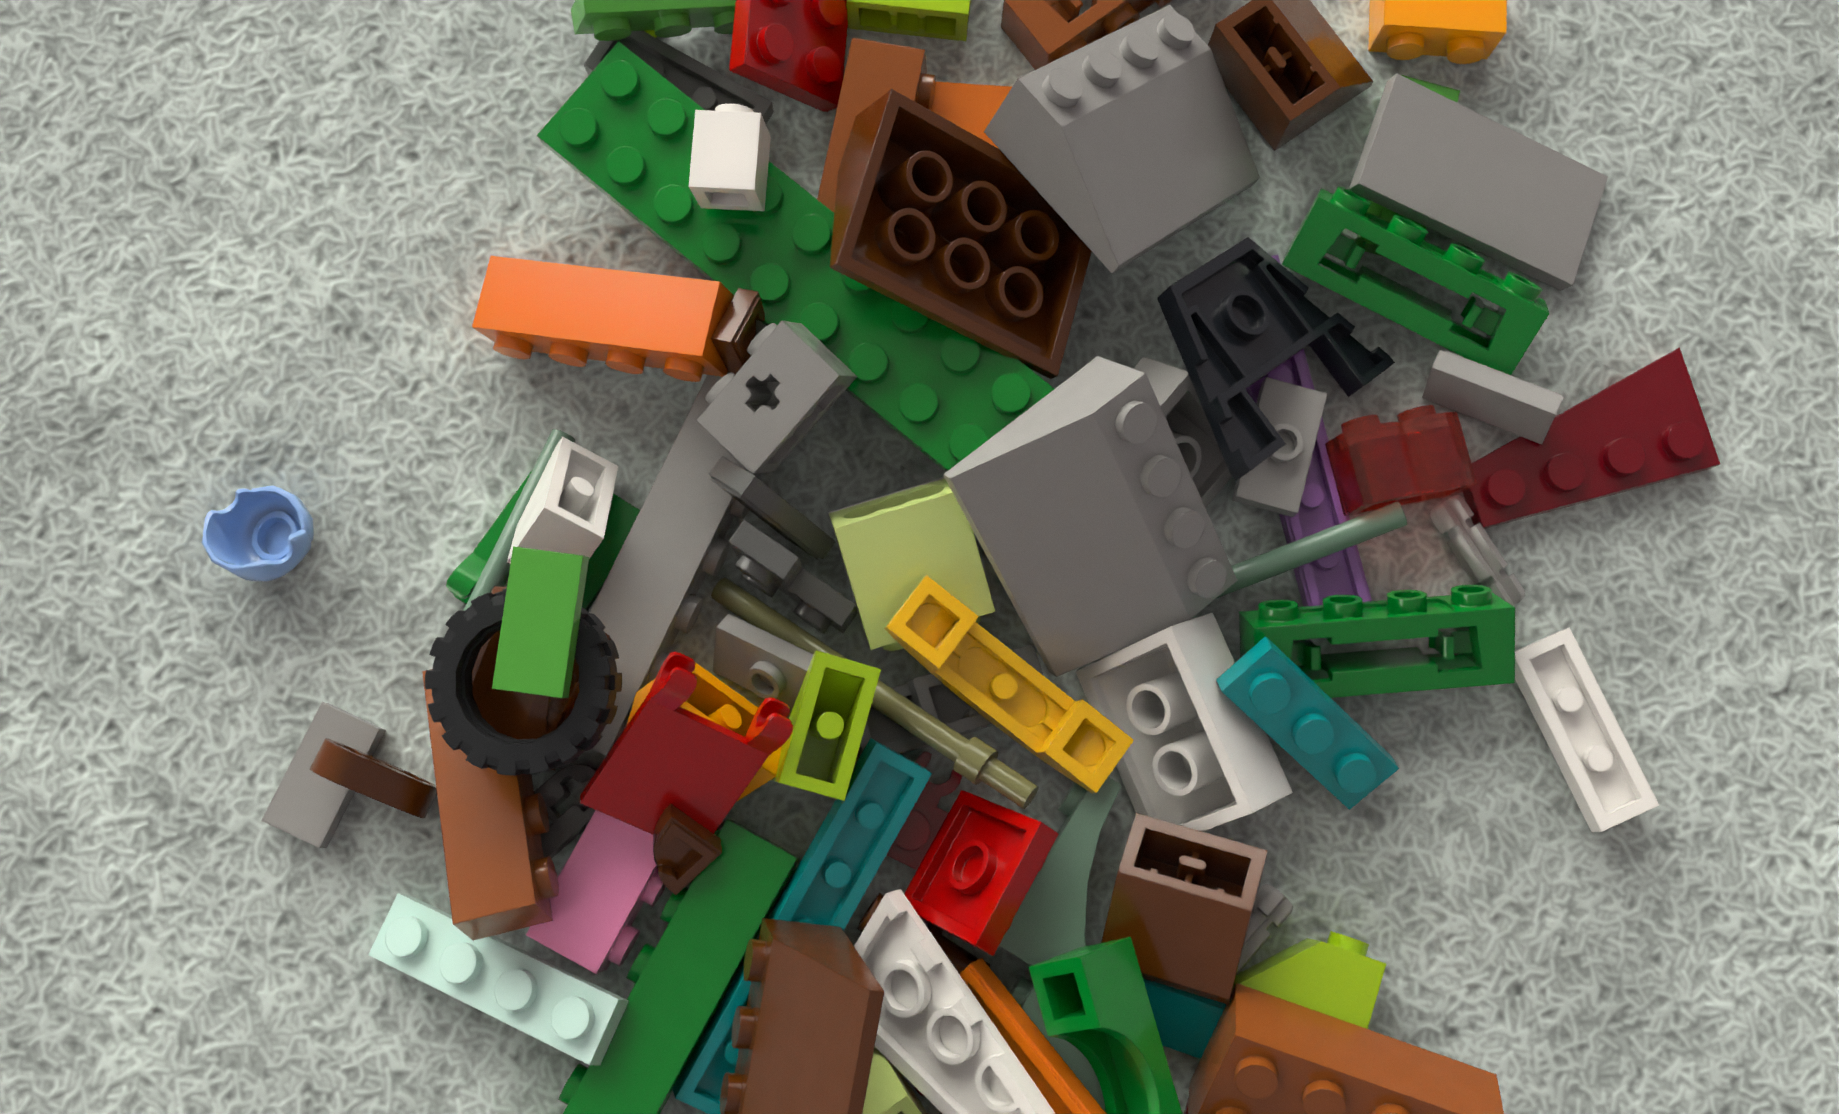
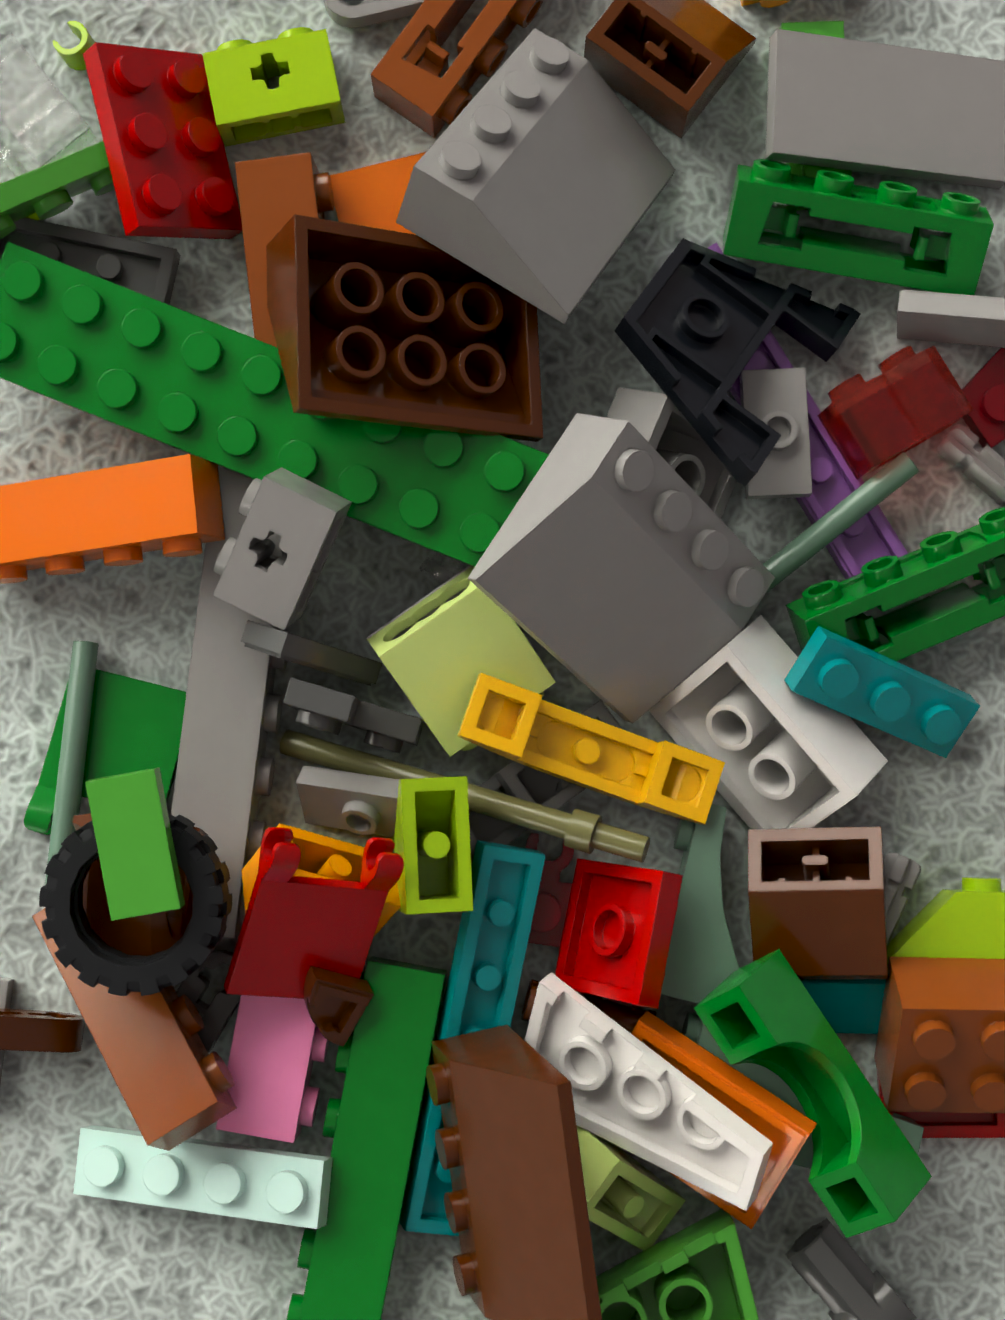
camera: 15 degrees left, 5 degrees up
white slope [507,436,618,564] -> none
white brick [689,104,771,211] -> none
reddish brown tile [711,288,765,374] -> none

